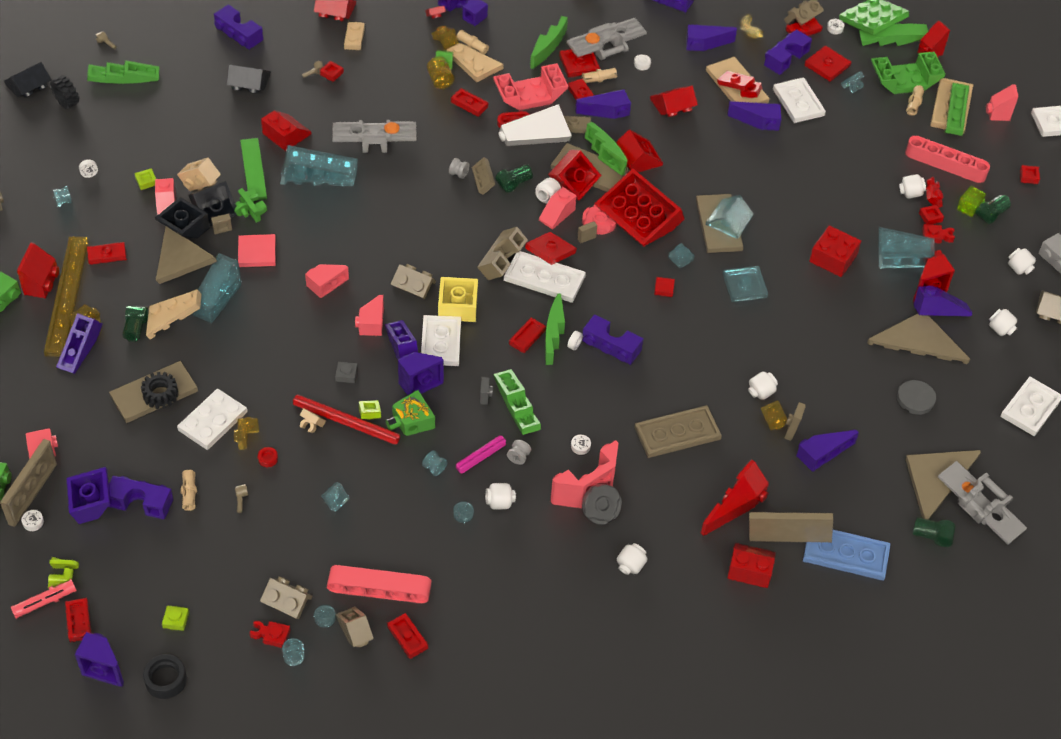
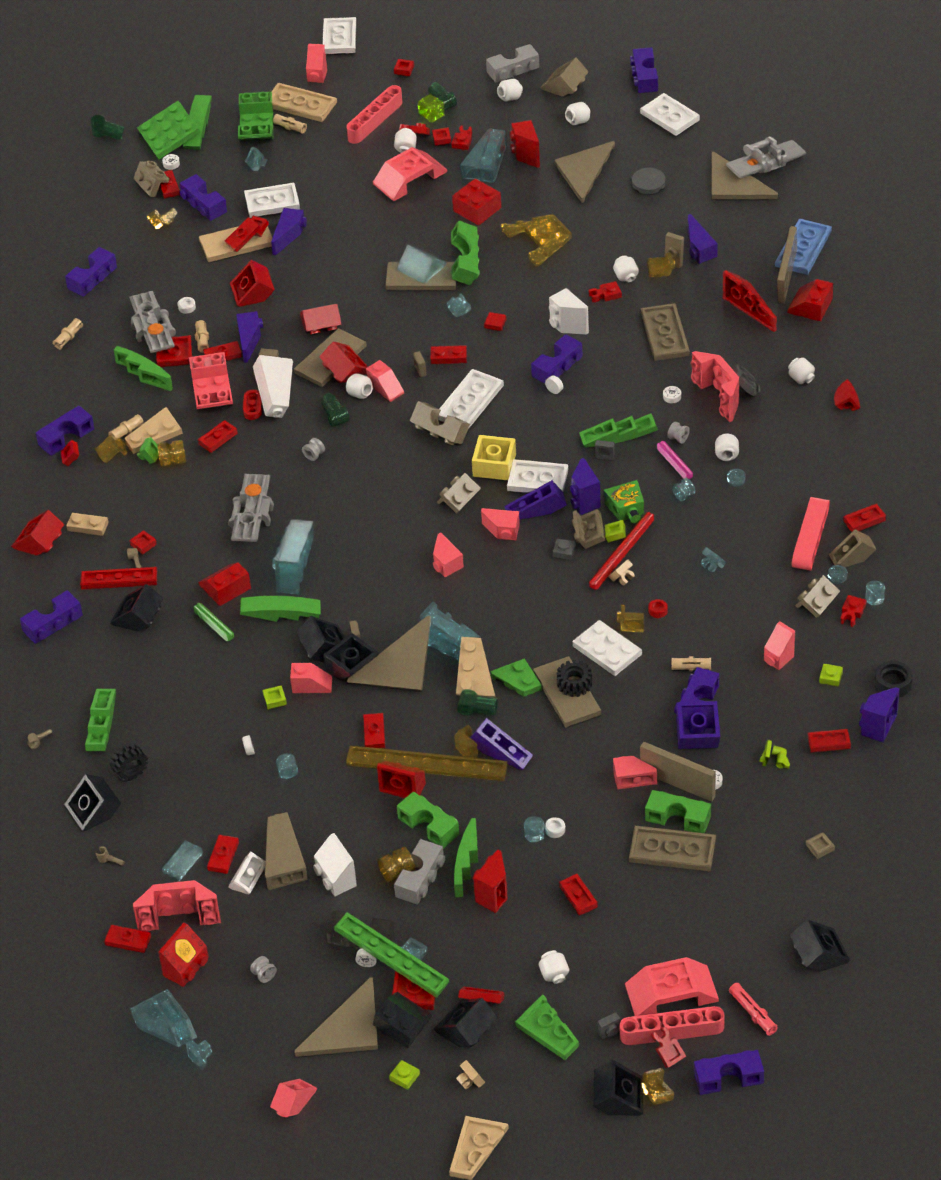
camera: 75 degrees left, 5 degrees down
coral pin [11,579,76,619] -> none
tan brick [177,158,221,191] -> none
bright green hips [235,188,267,223] -> none
dark tan hand [235,484,248,513] -> none
coral tile [238,234,276,267] -> none
dark tan plate [472,157,495,195] -> none
red tile [509,317,546,353] -> none
red plate [525,232,577,265] -> none
bright green slope [545,293,565,365] -> none
coral tile [582,205,617,235] -> none
bright green slope [584,122,628,176] -> none
red slope [595,169,685,247] -> none
dark purple slope [686,25,737,51] -> none
clear light blue plate [723,266,768,302] -> none
red plate [805,46,851,81] -> none
clear green piece [913,517,956,547] -> none
dark purple slope [914,286,972,316] -> none
red slope [918,20,950,57] -> none
bright green tile [945,83,969,136] -> none
none -> red tile [81,567,158,590]
none -> bright green axle [193,603,234,642]
none -> coral slope [373,147,447,201]
none -> red plate [431,346,467,364]
none -> bright green arch [451,221,480,286]
none -> bright green wing [490,658,542,697]
none -> clear yellow wing [501,214,572,267]
none -> white slope [549,288,589,335]
none -> dark tan bracket [572,509,605,549]
none -> red plate [589,281,622,302]
none -> coral slope [764,622,795,670]
none -> red brick [834,379,860,411]

